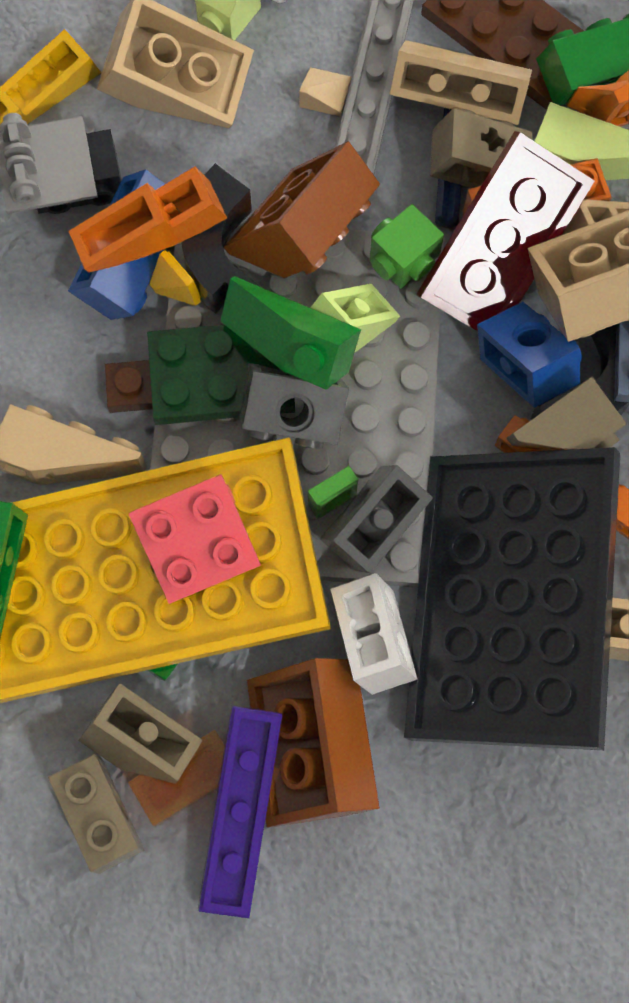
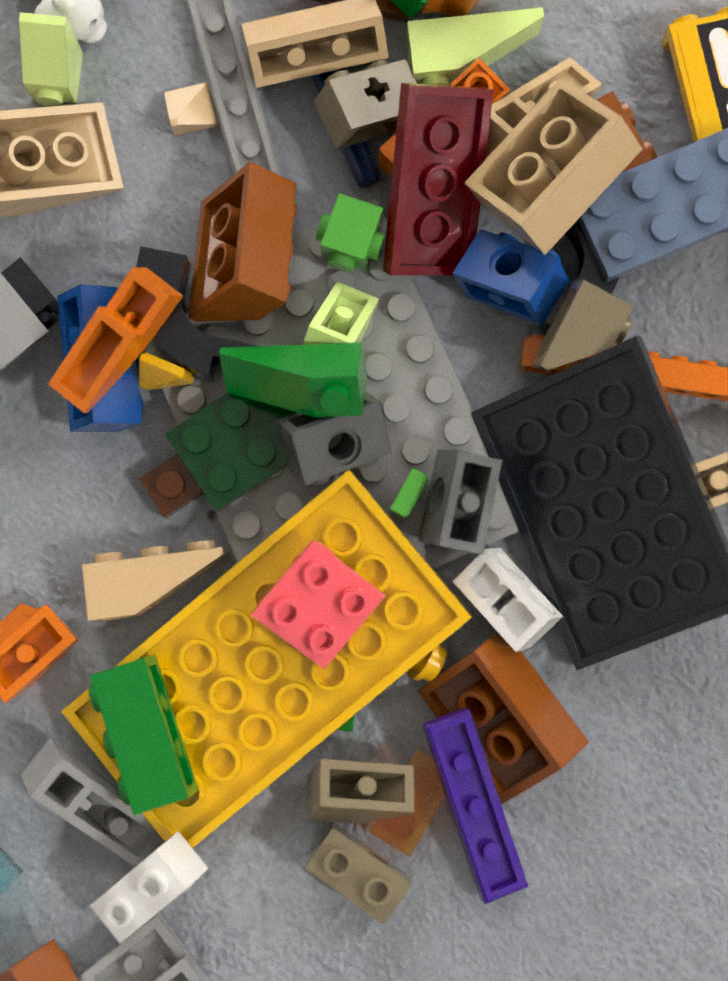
camera: 25 degrees left, 10 degrees up
none -> yellow plate [407,644,447,681]

